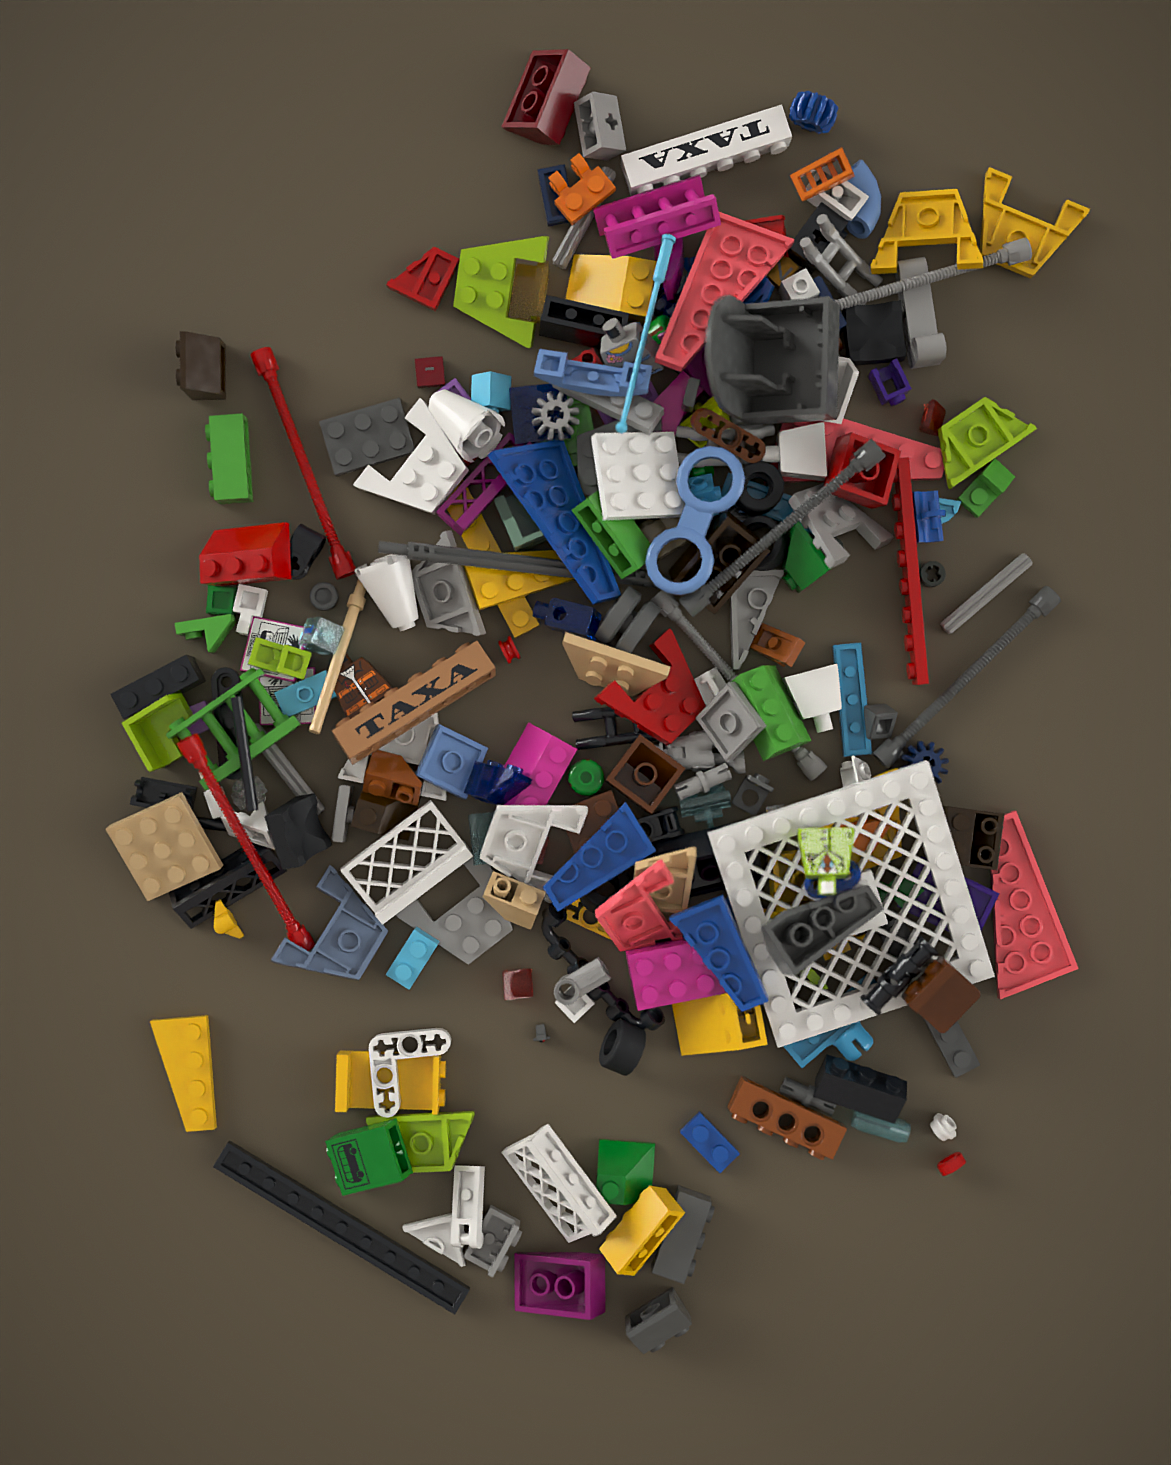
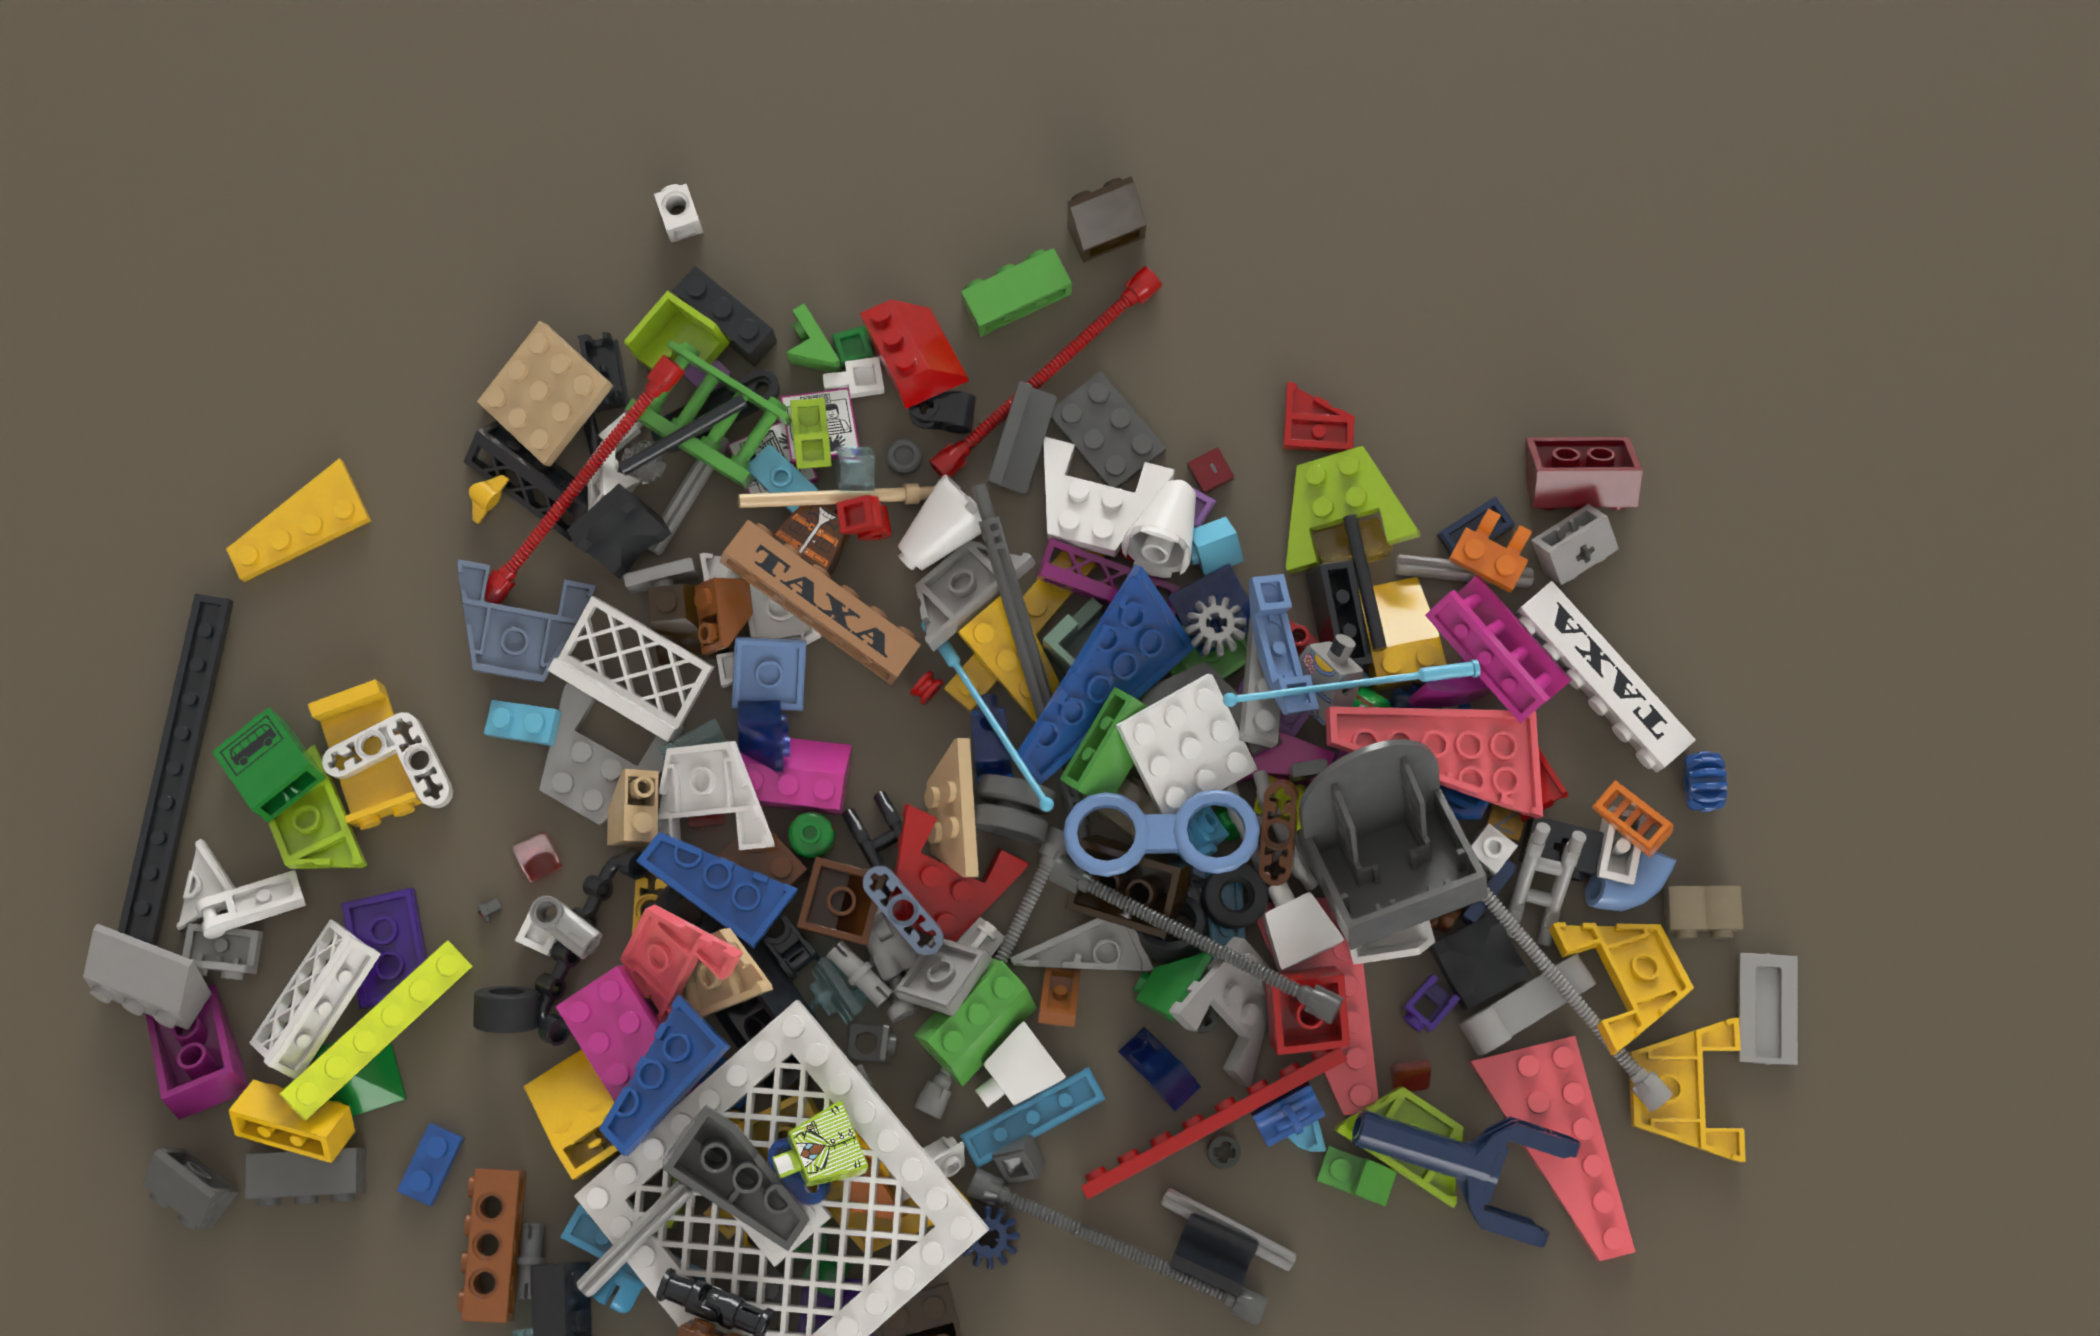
camera: 70 degrees right, 10 degrees down
none -> light grey slope [83,924,211,1030]
none -> neon yellow plate [279,940,473,1121]
none -> dark purple tile [341,888,427,1010]
none -> light grey axle [577,1181,693,1297]
none -> white brick [654,184,704,243]
none -> red leg [836,495,892,541]
none -> sand blue beam [863,866,944,955]
none -> medium azure piece [921,621,1054,812]
none -> dark grey panel [987,381,1057,494]
none -> clear blue slope [1118,1027,1201,1111]
none -> black panel [1170,1213,1259,1296]
none -> black bar [1343,514,1387,652]
none -> dark blue piece [1352,1109,1581,1248]
none -> coral wing [1469,1036,1635,1261]
none -> dark tan brick [1663,886,1743,939]
none -> light grey piece [1738,953,1798,1065]

